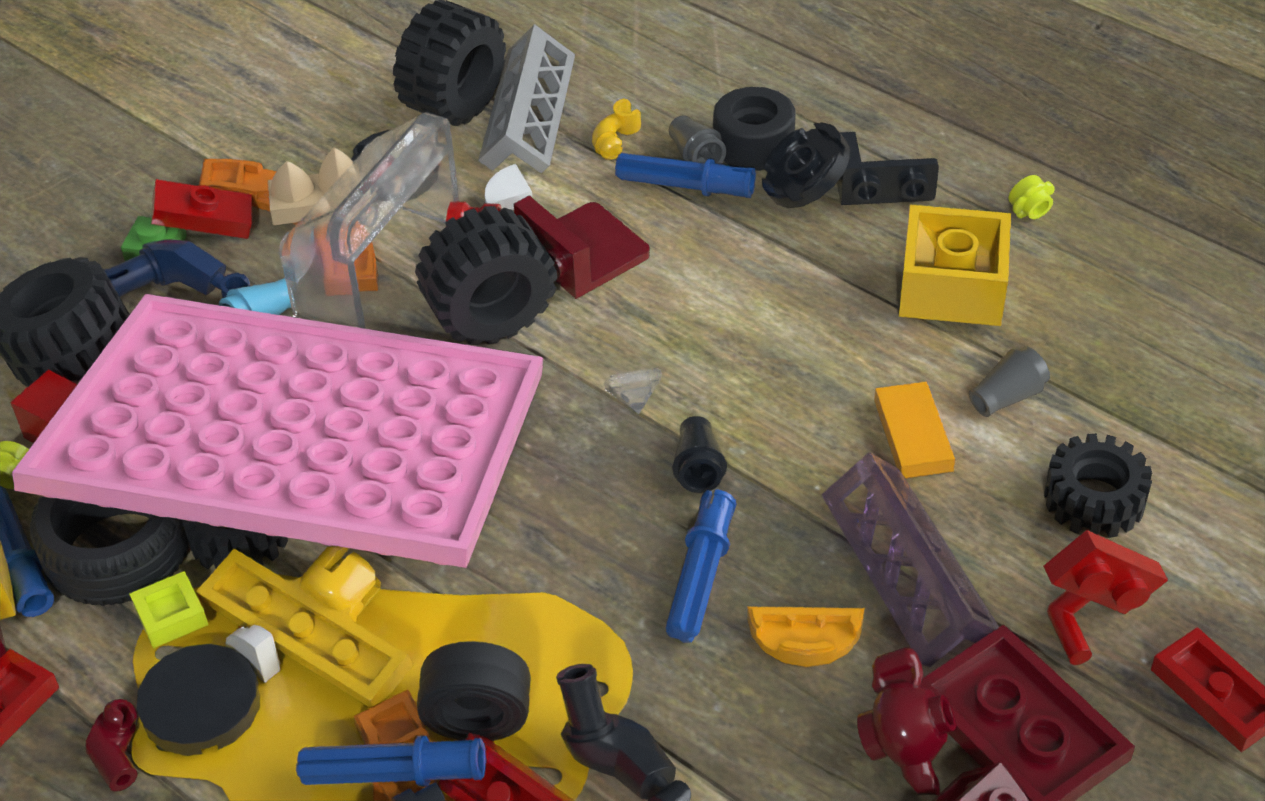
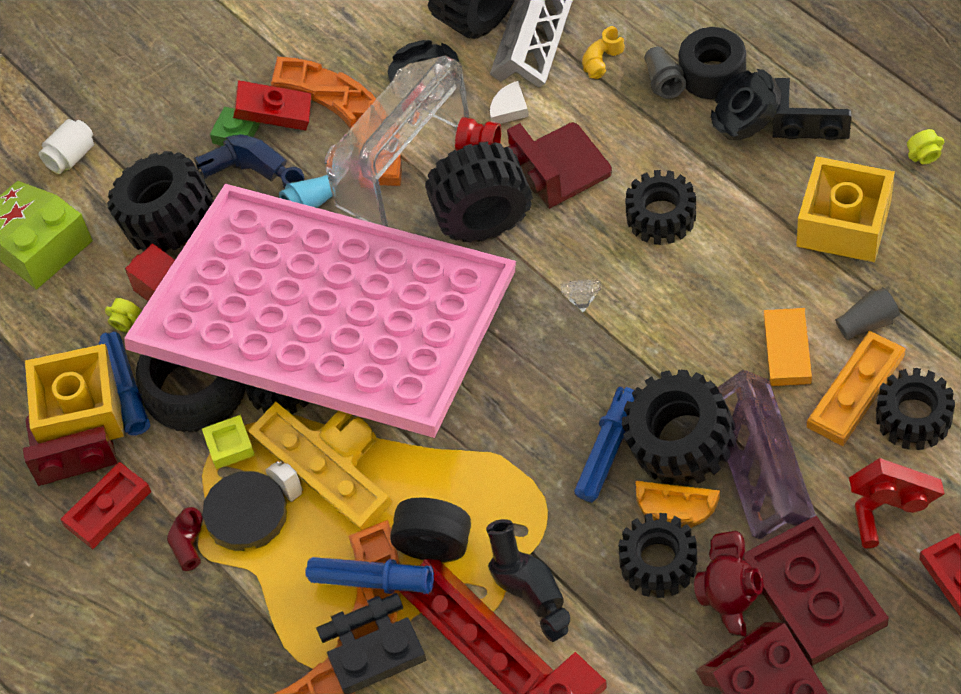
camera: 15 degrees right, 10 degrees up
tan tile [268,147,369,226] -> none
blue axle [615,153,756,198] -> none
black cone [672,416,727,493] -> none
none -> black tyre [618,513,697,598]
none -> black tyre [622,369,736,486]
none -> black tyre [625,170,696,245]
none -> light orange tile [806,331,906,446]

